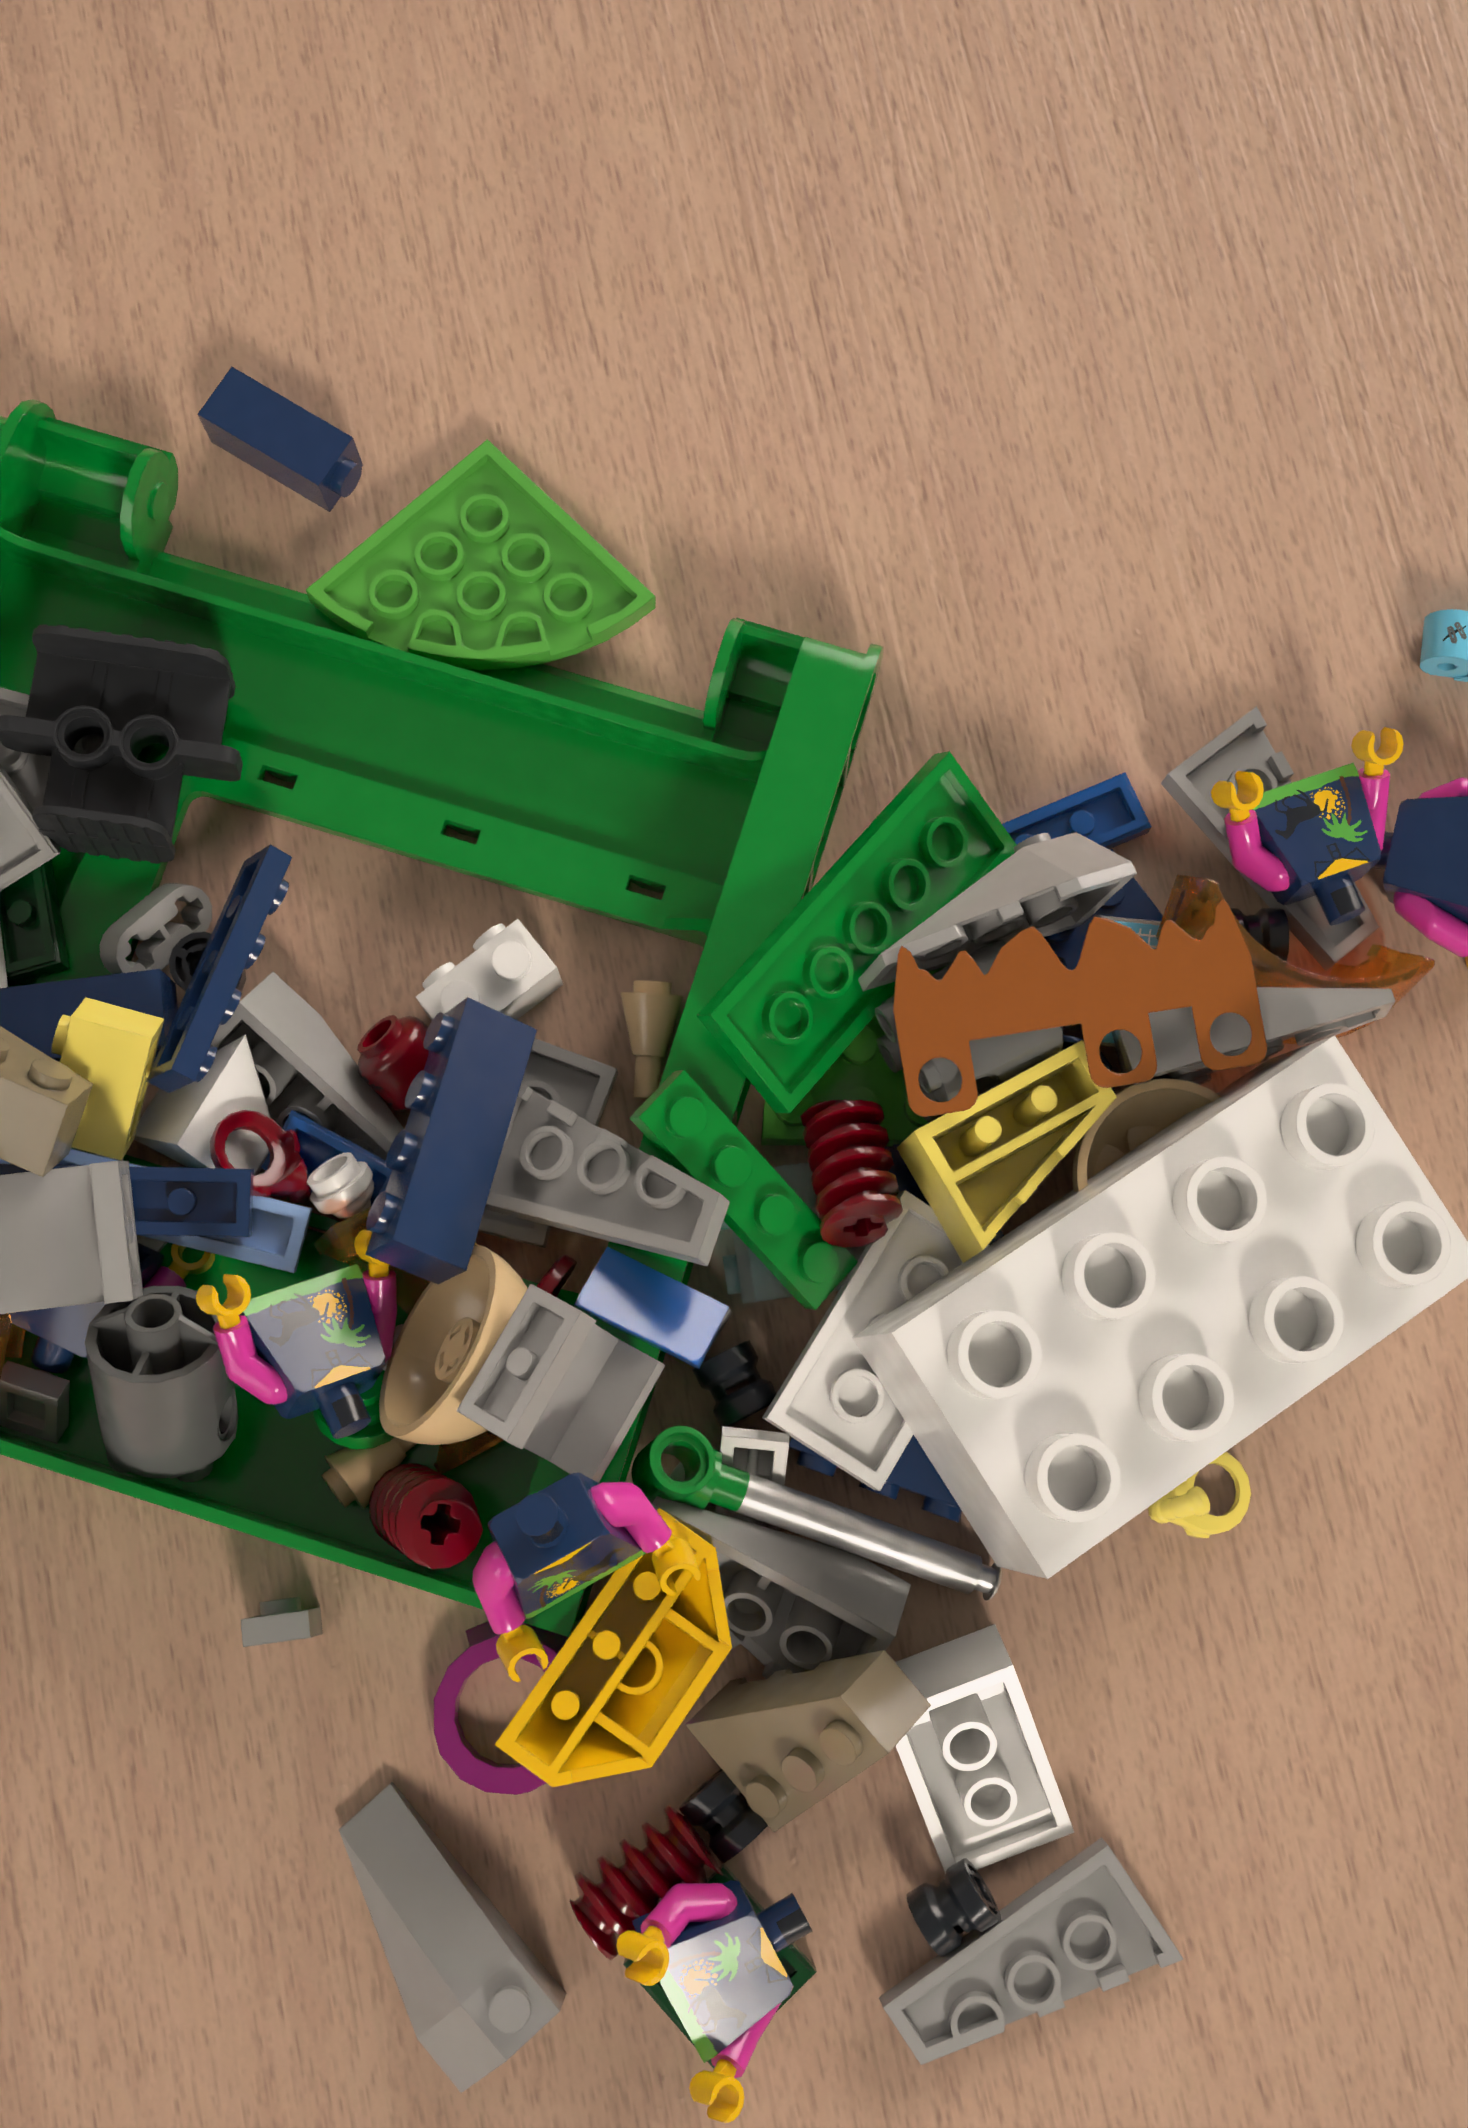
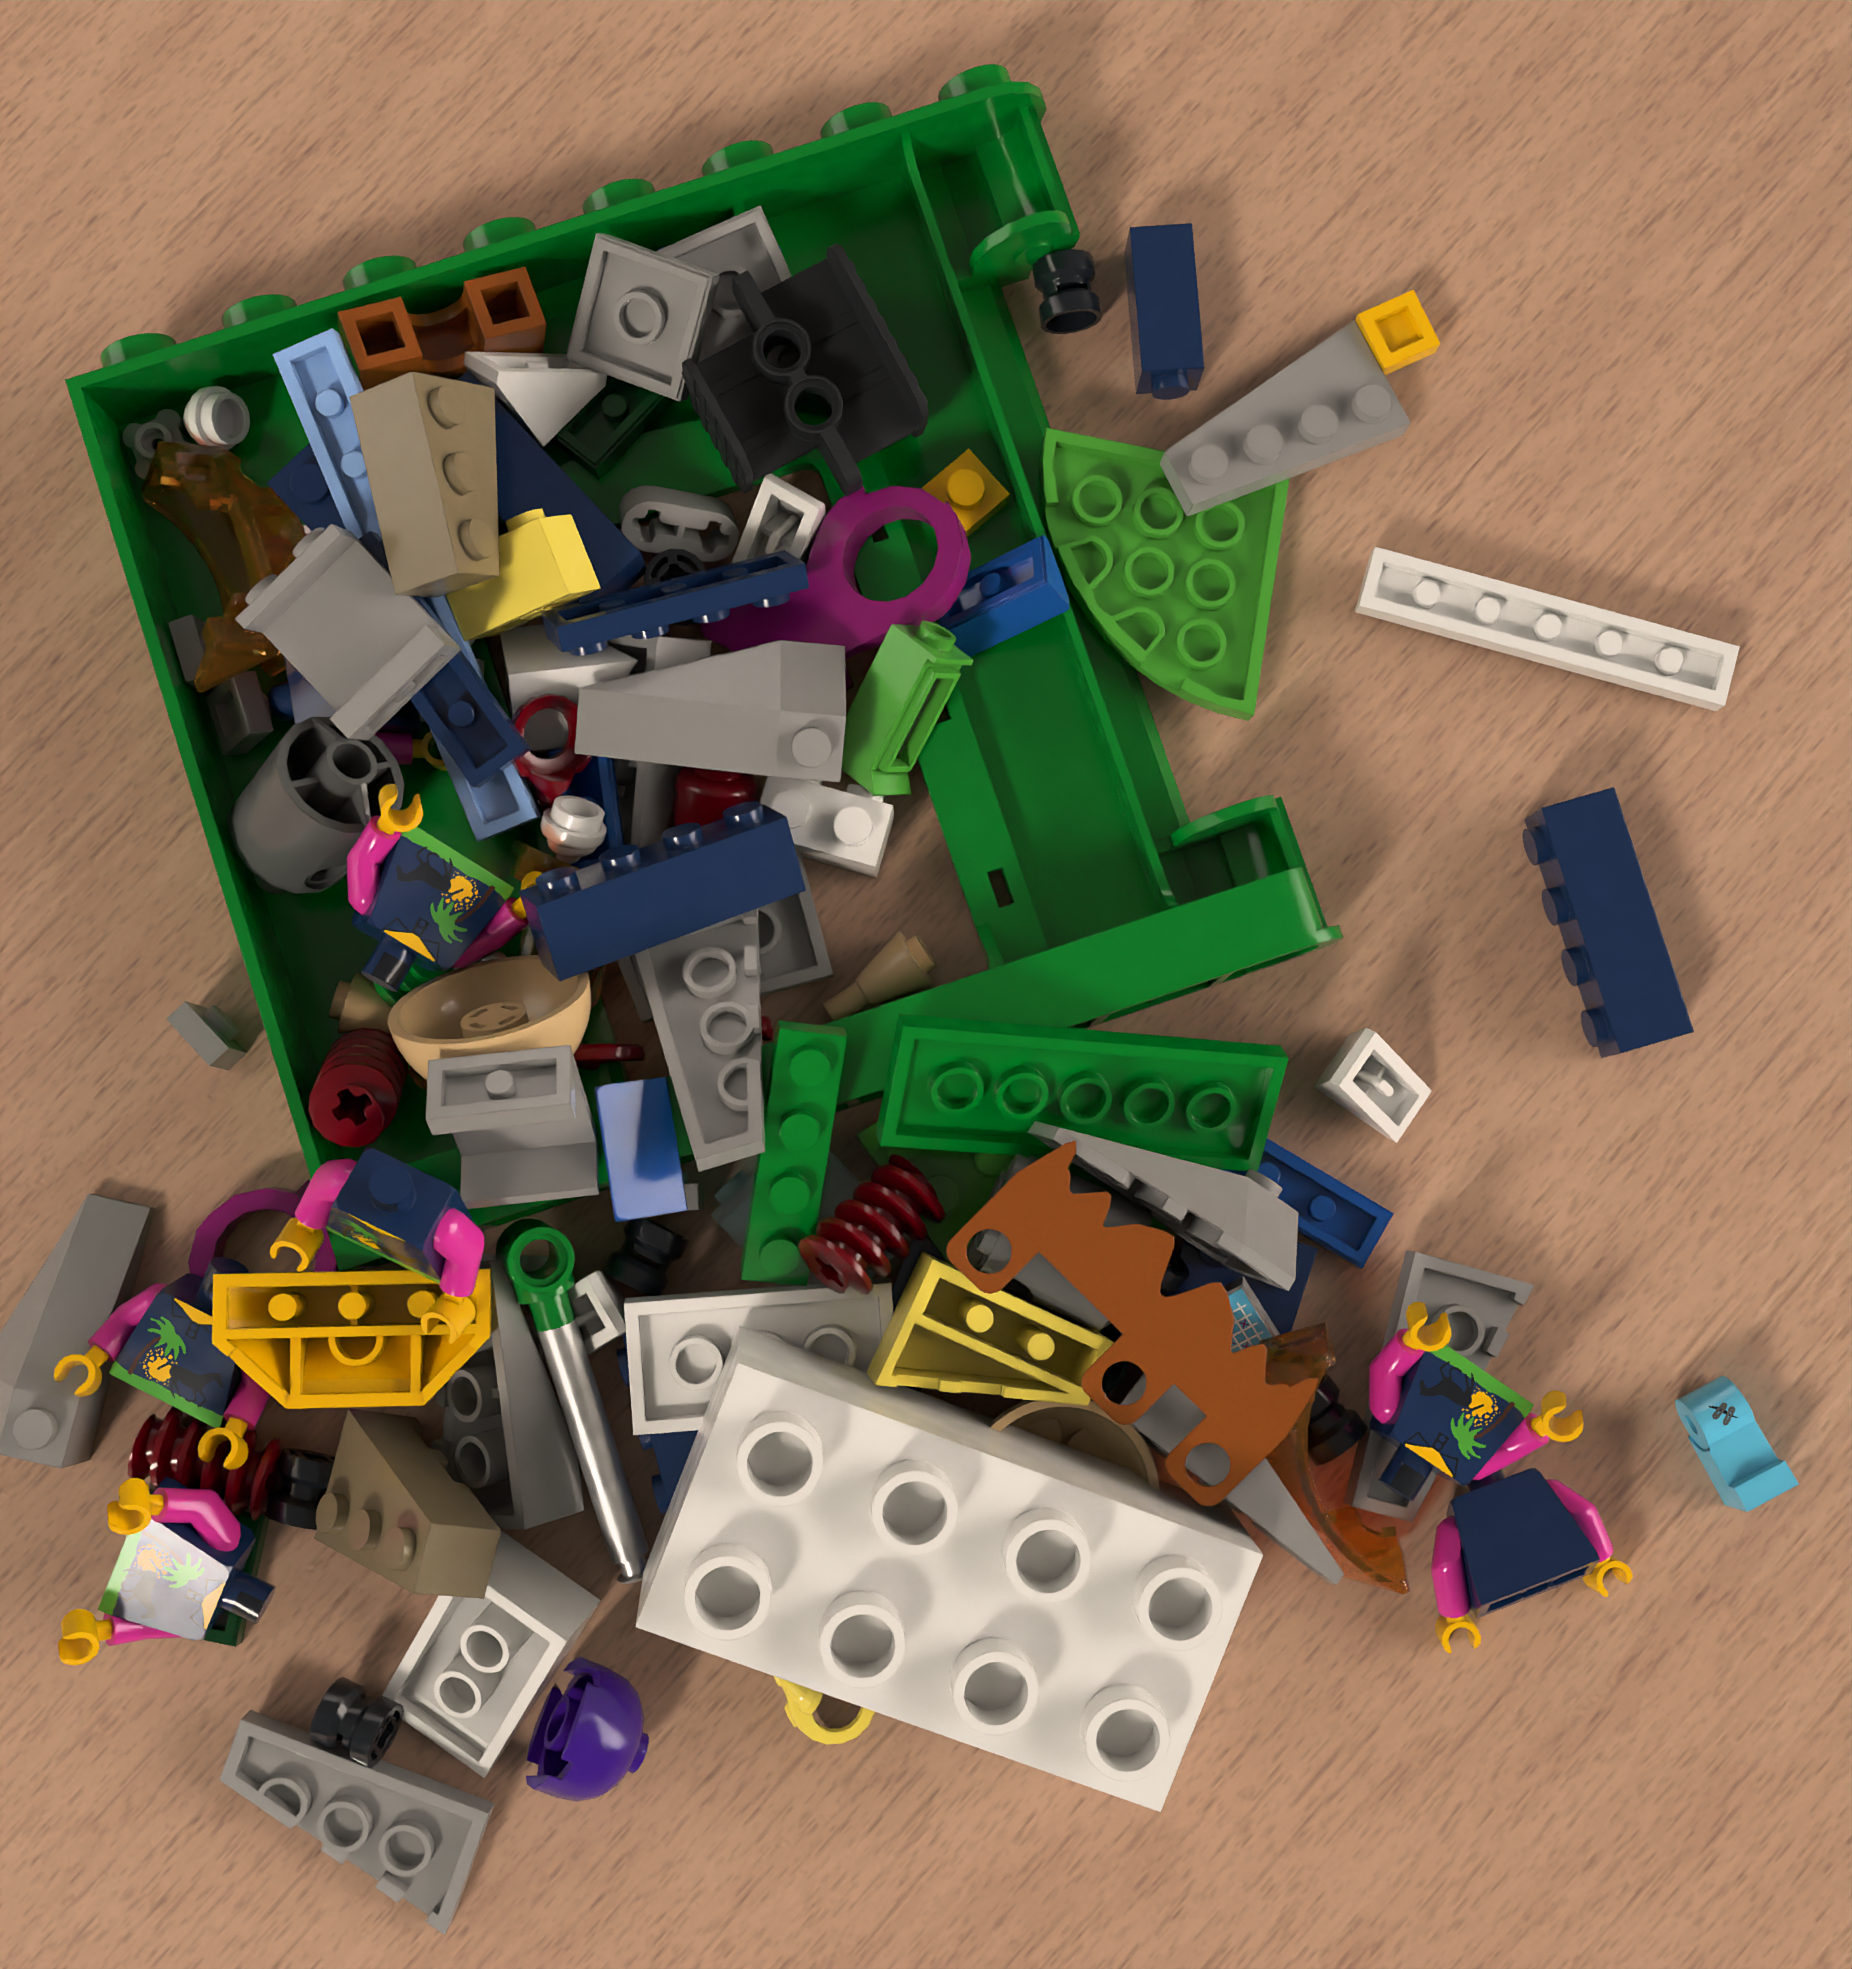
camera: 50 degrees right, 5 degrees up
none -> torso [54,1257,271,1470]
none -> dark purple cylinder [526,1656,649,1802]
none -> light grey wedge [575,640,846,782]
none -> magenta animal [700,485,971,691]
none -> white slope [731,473,826,566]
none -> bright green window [841,621,974,796]
none -> yellow plate [922,448,1010,537]
none -> blue slope [939,535,1070,657]
none -> black wheel [1032,249,1102,334]
none -> light grey wing [1159,320,1411,517]
none -> white slope [1314,1028,1432,1143]
none -> yellow plate [1355,289,1441,375]
none -> white plate [1355,547,1740,711]
none -> dark blue brick [1523,787,1694,1058]

